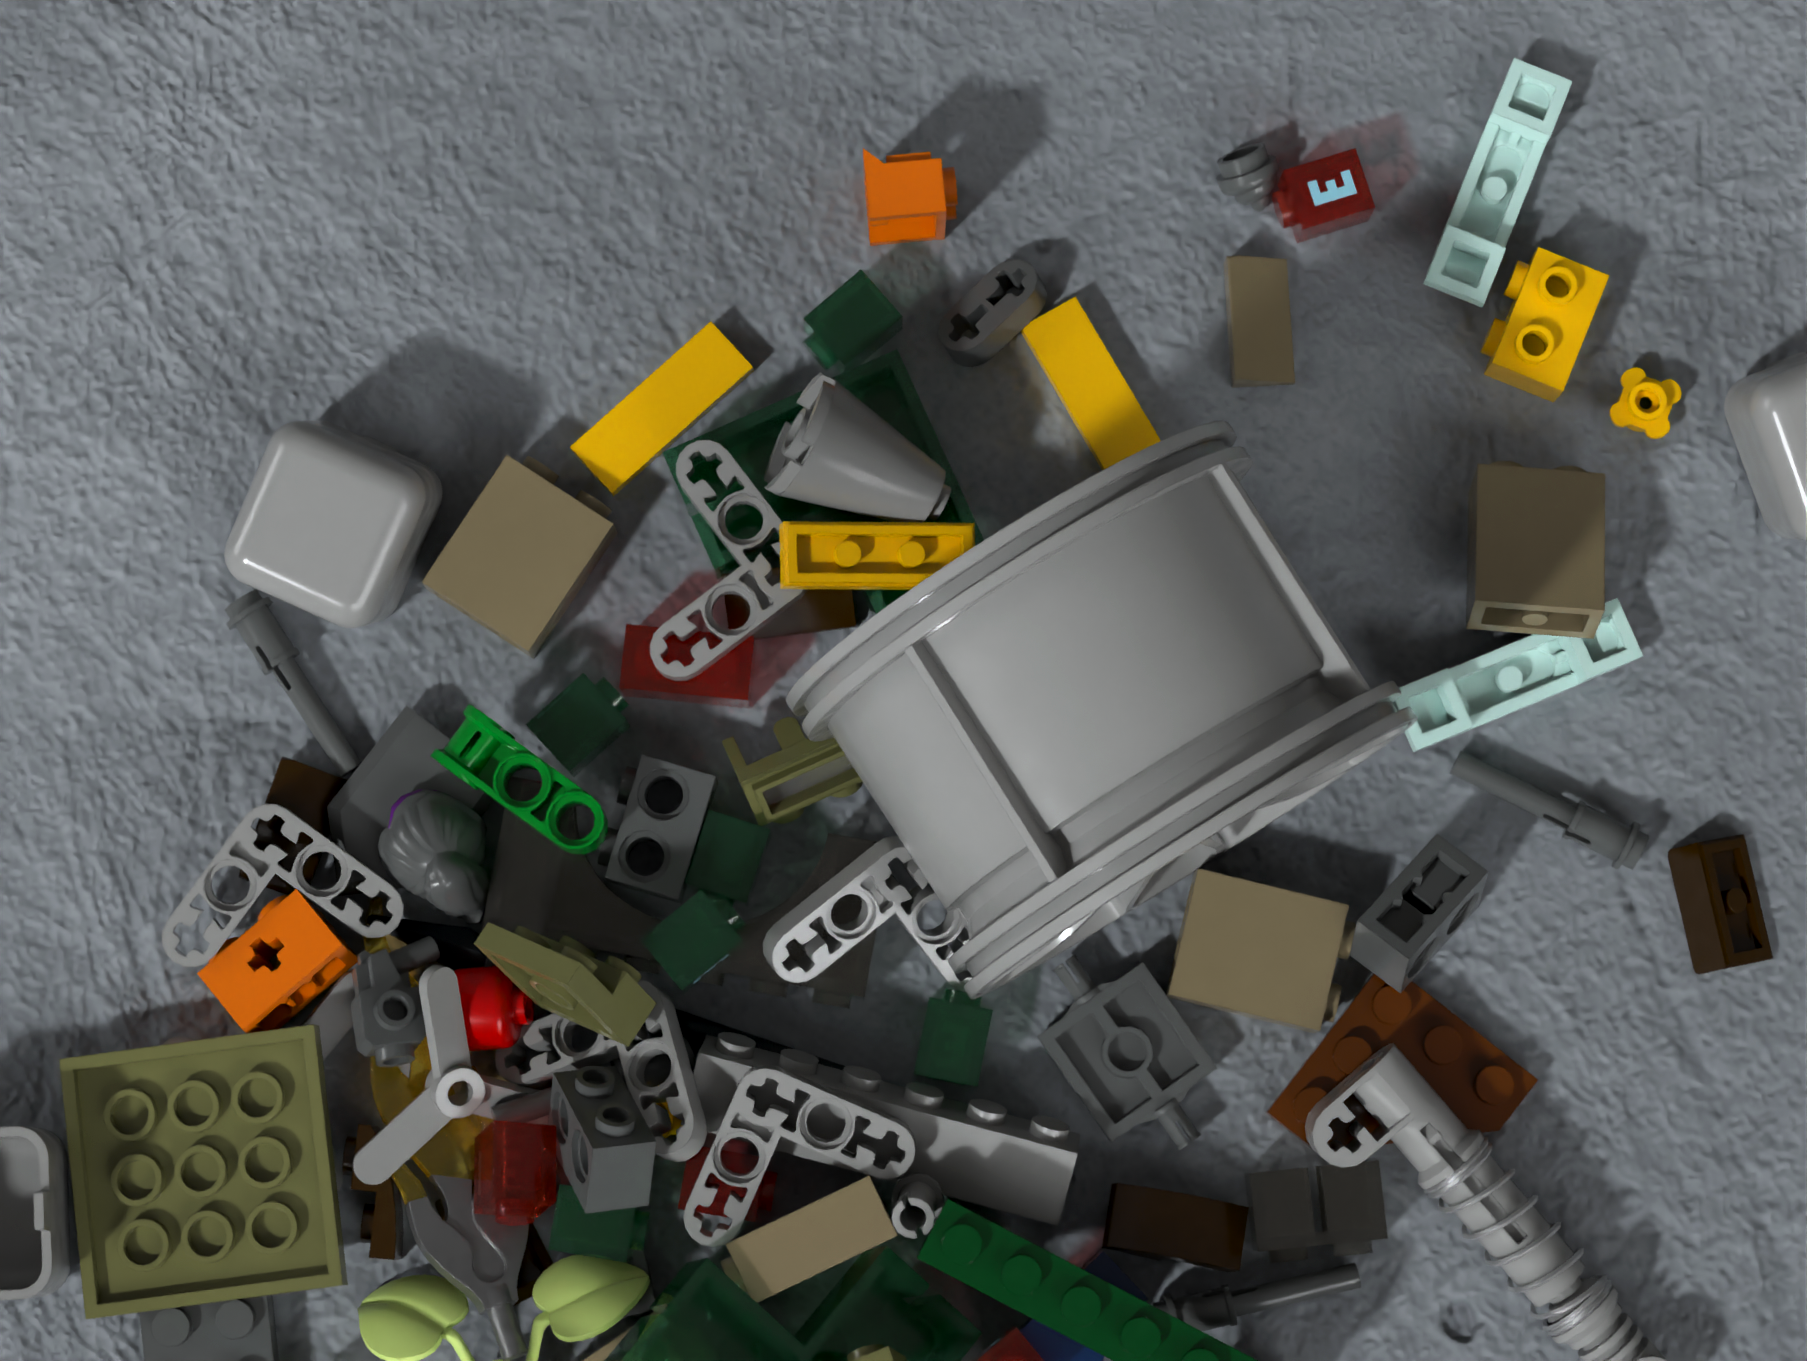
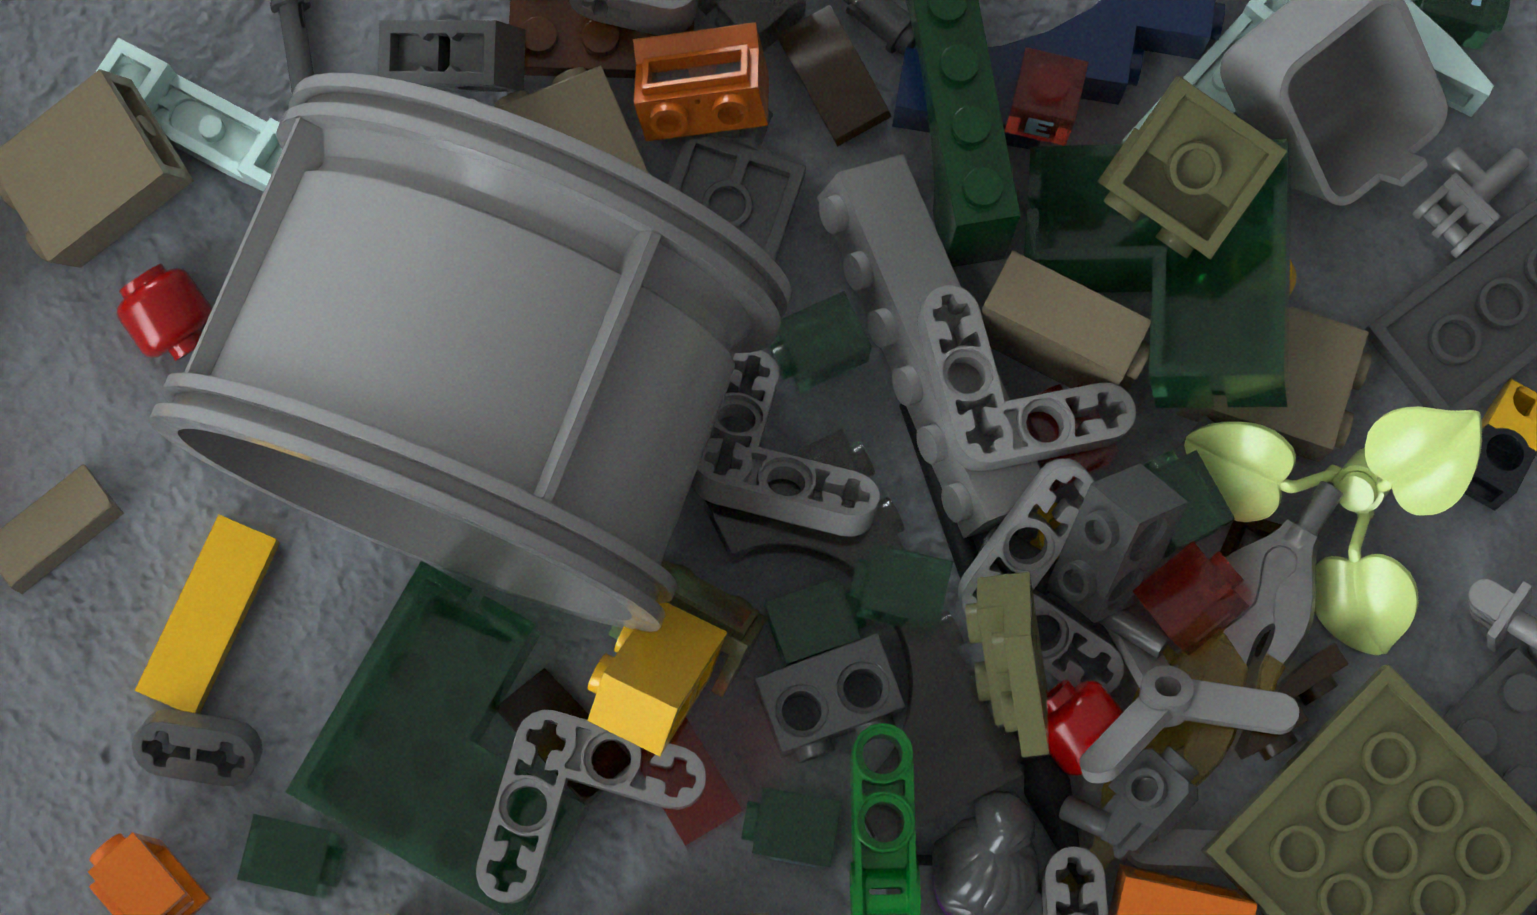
camera: 130 degrees left, 5 degrees down
light grey cone [764,372,951,522] -> none
yellow tile [779,521,975,590] -> none
light grey pin [891,1173,944,1239] -> none
none -> red head [116,263,212,361]
none -> yellow brick [587,603,727,757]
none -> orange window [633,22,769,142]

